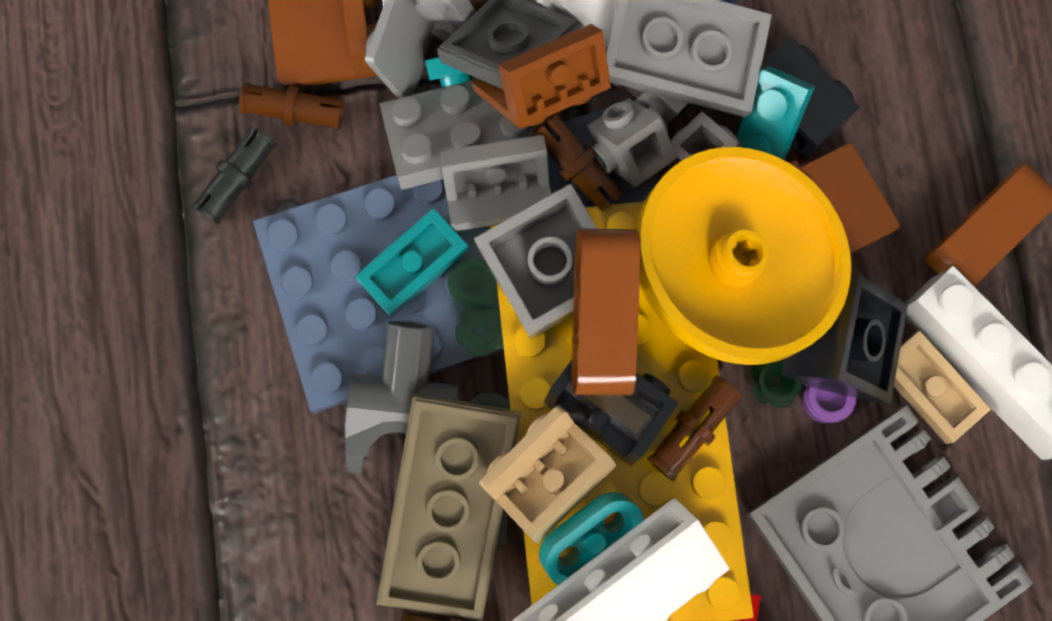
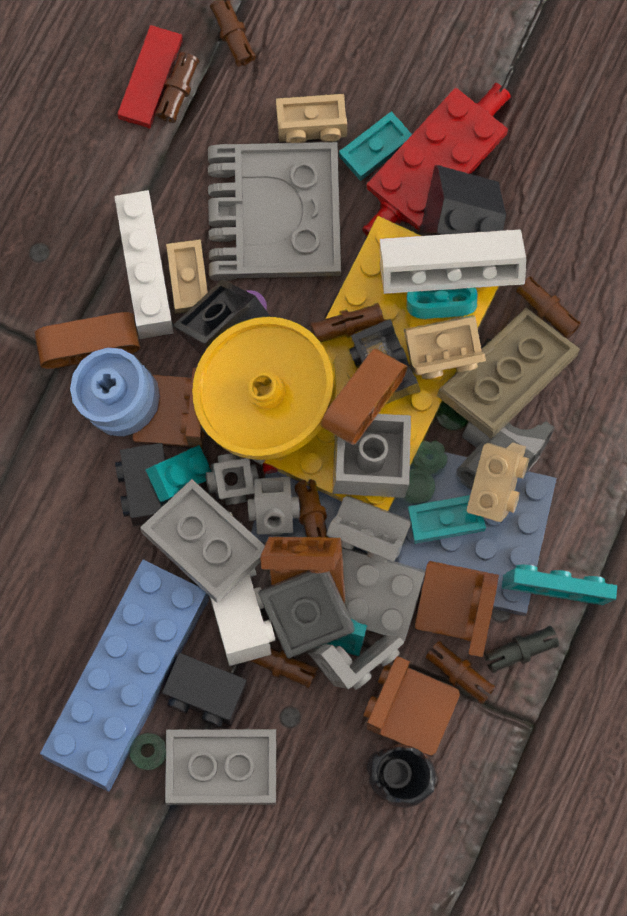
camera: 145 degrees left, 5 degrees down
none -> light blue wheel [70,348,160,436]
none -> dark orange bracket [415,561,499,657]
none -> tan bracket [467,442,529,522]
none -> teal plate [502,564,617,605]

